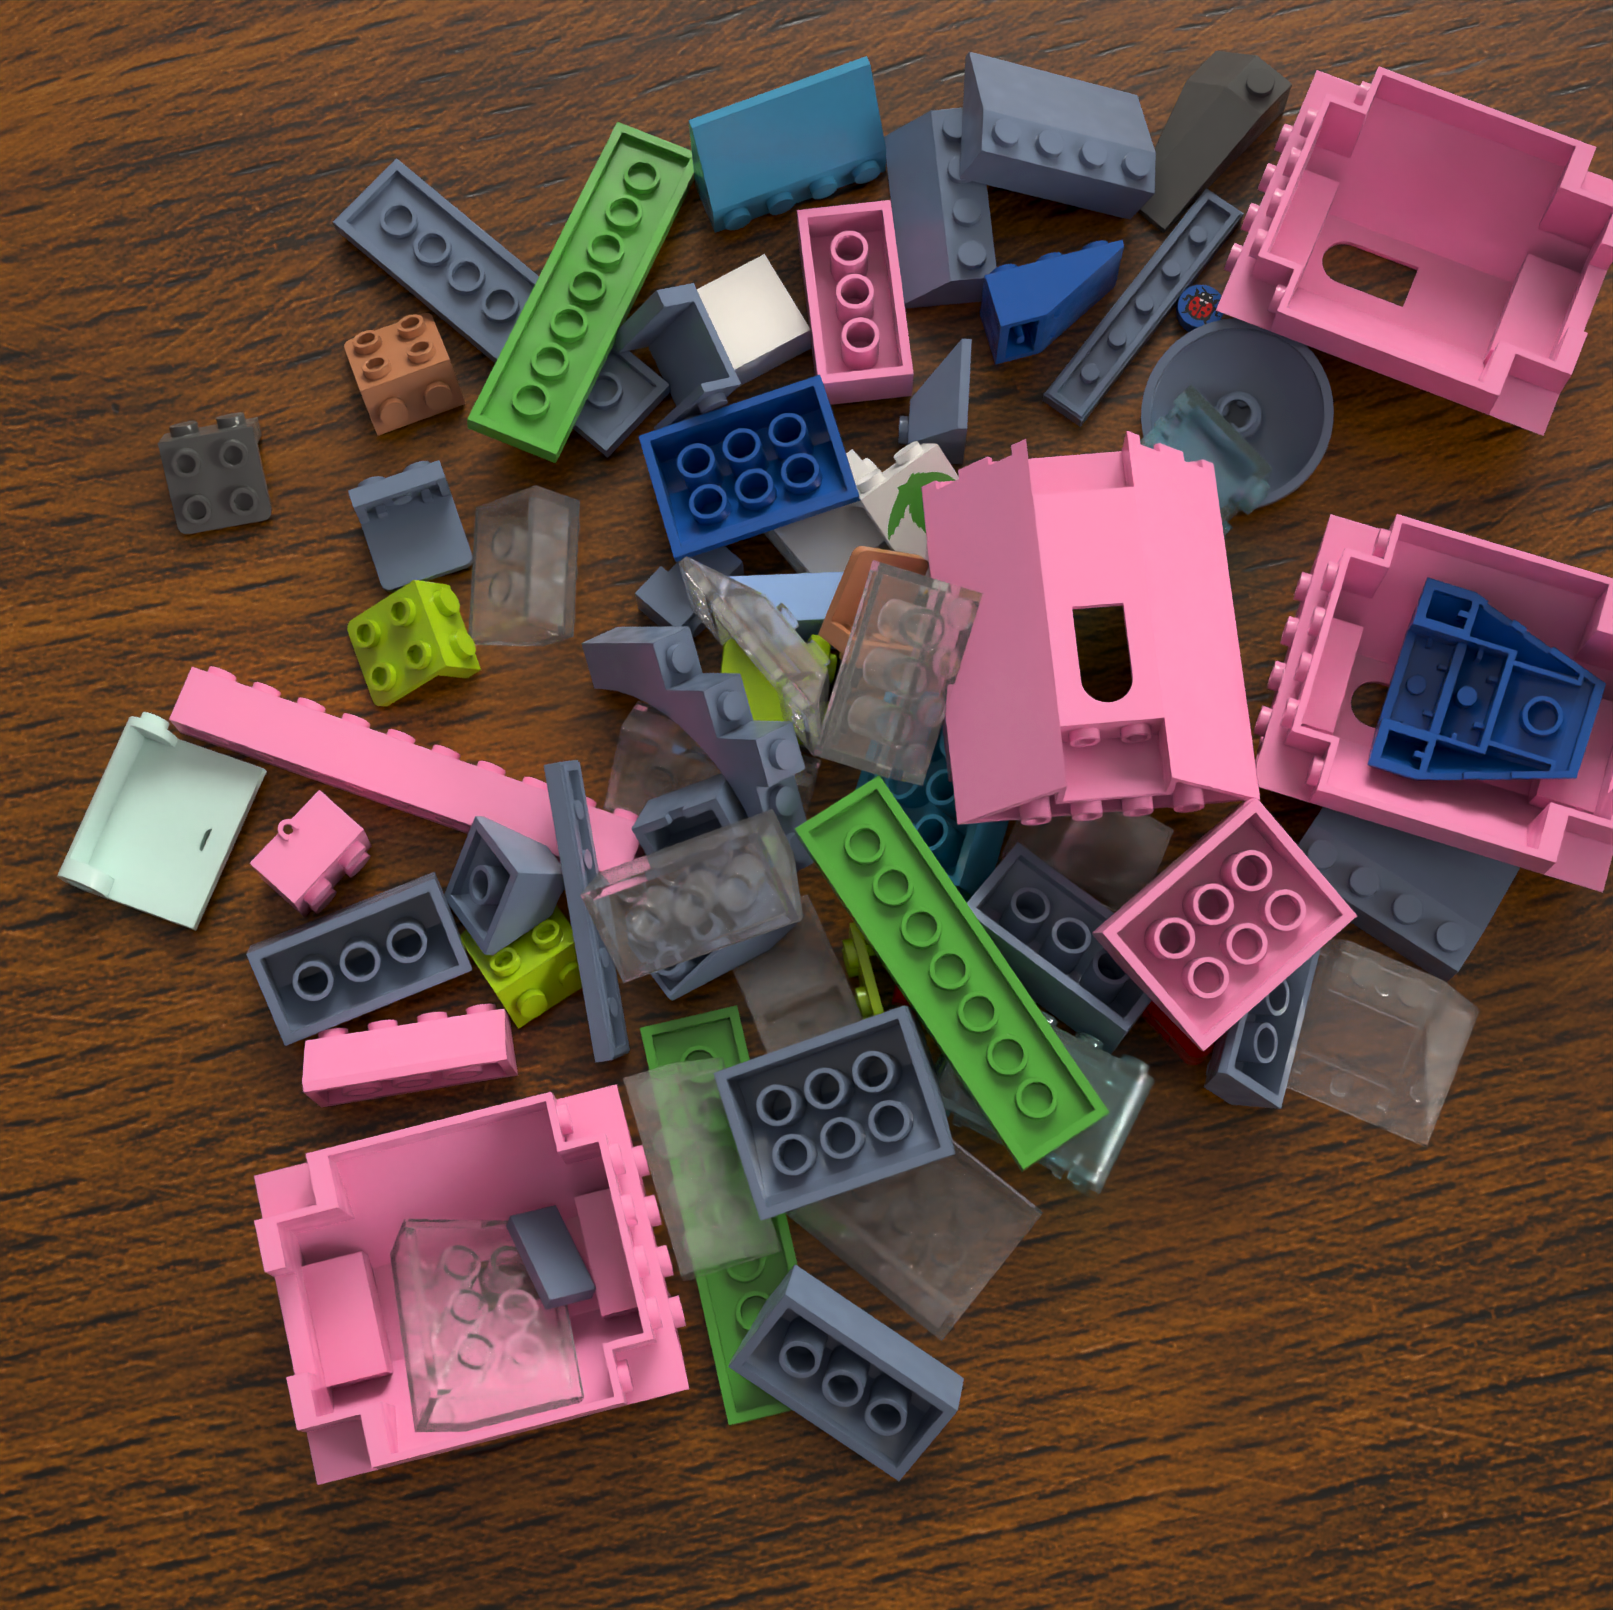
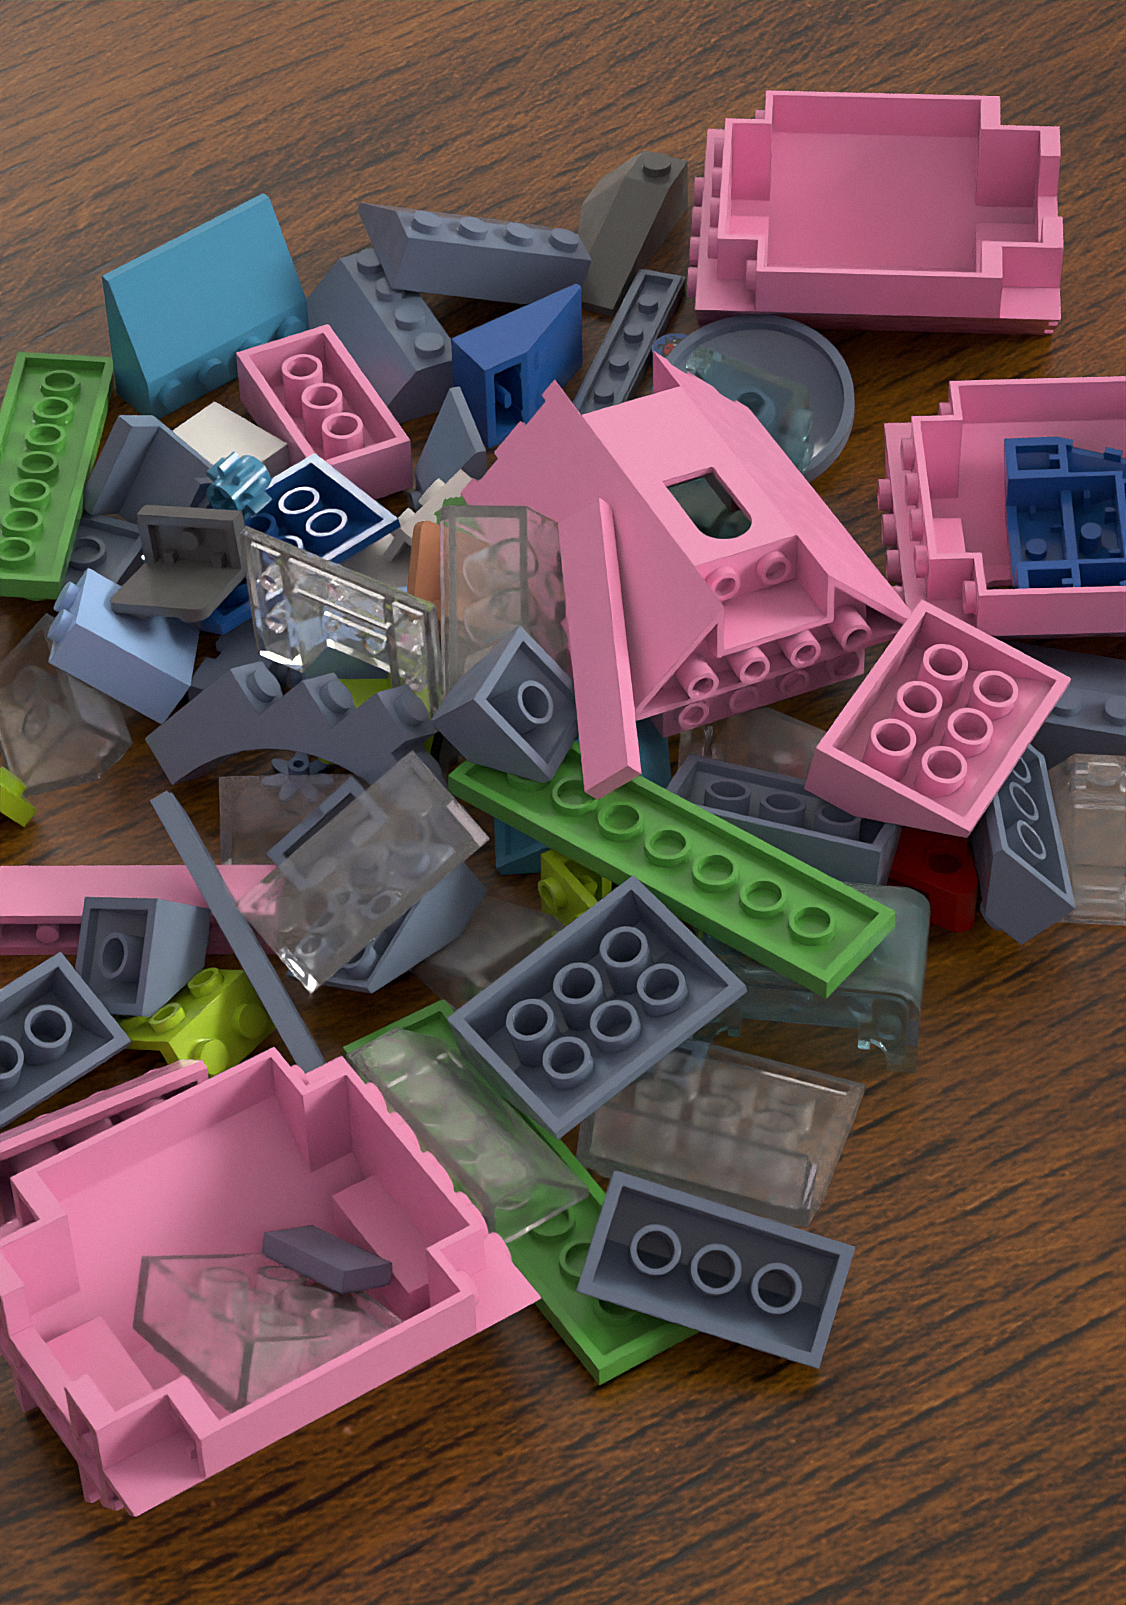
camera: 20 degrees left, 30 degrees down
none -> light blue brick [47,568,200,724]
none -> dark grey bracket [110,505,252,622]
none -> dark azure gear [206,452,272,521]
none -> sand blue slope [430,625,579,783]
none -> bright pink tile [558,498,642,800]

